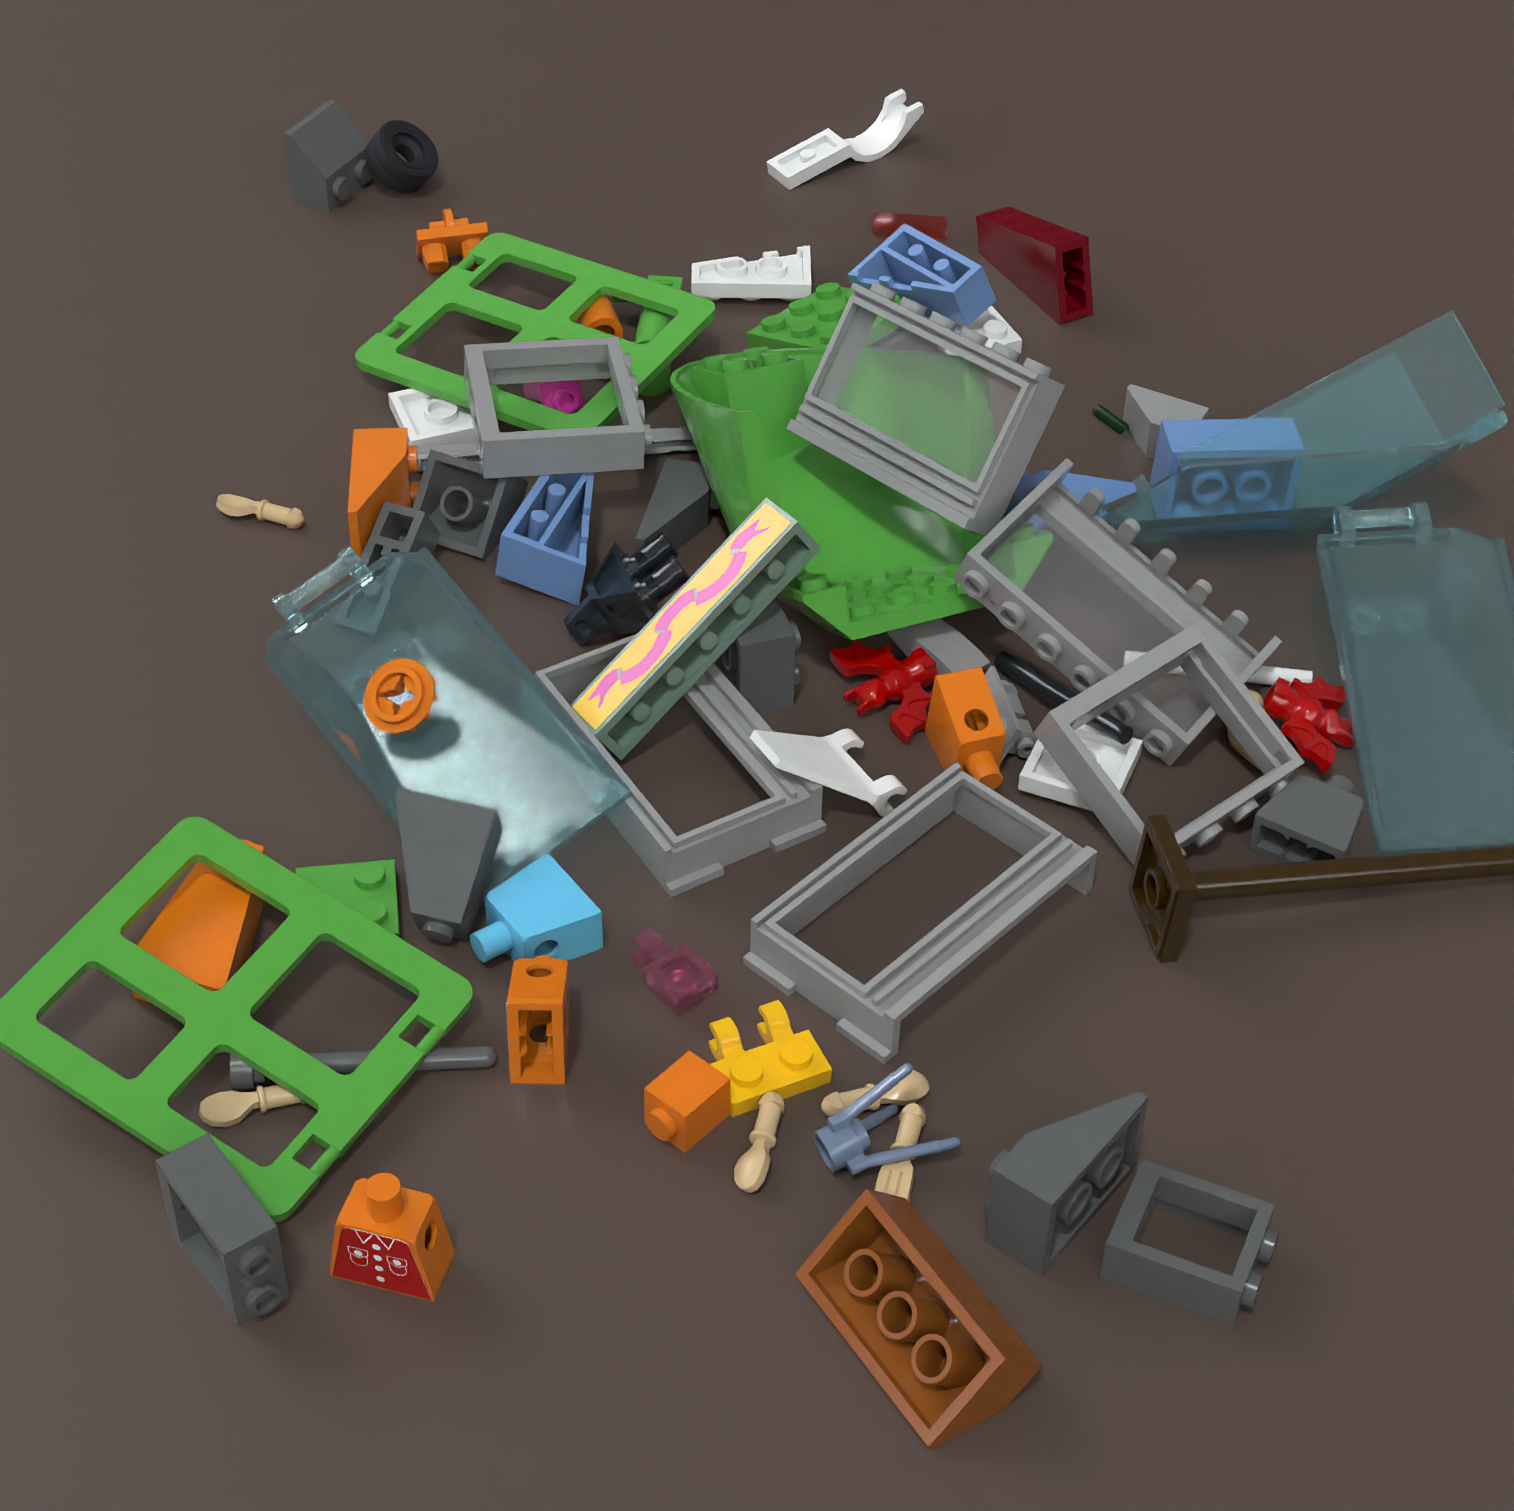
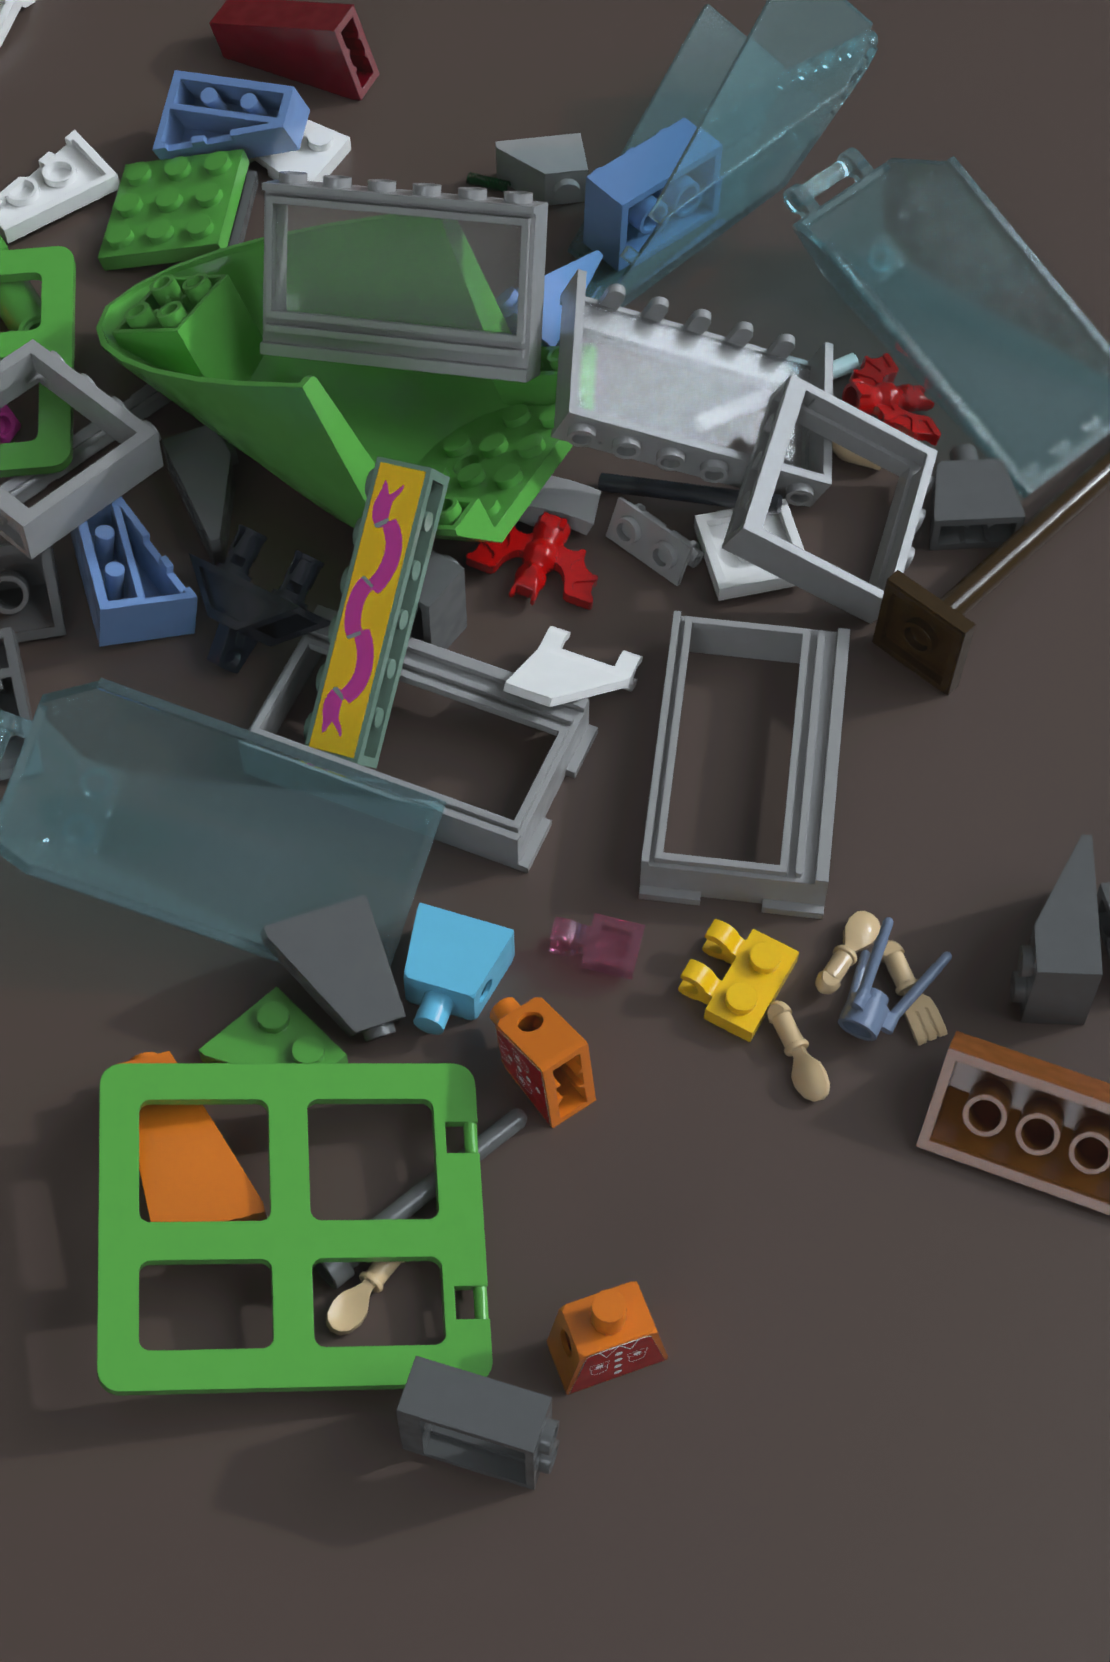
camera: 35 degrees left, 15 degrees up
orange gear [364,658,439,736] -> none
orange brick [644,1050,731,1153] -> none
clear red axle [872,212,948,240] -> none
orange torso [924,667,1006,790] -> none

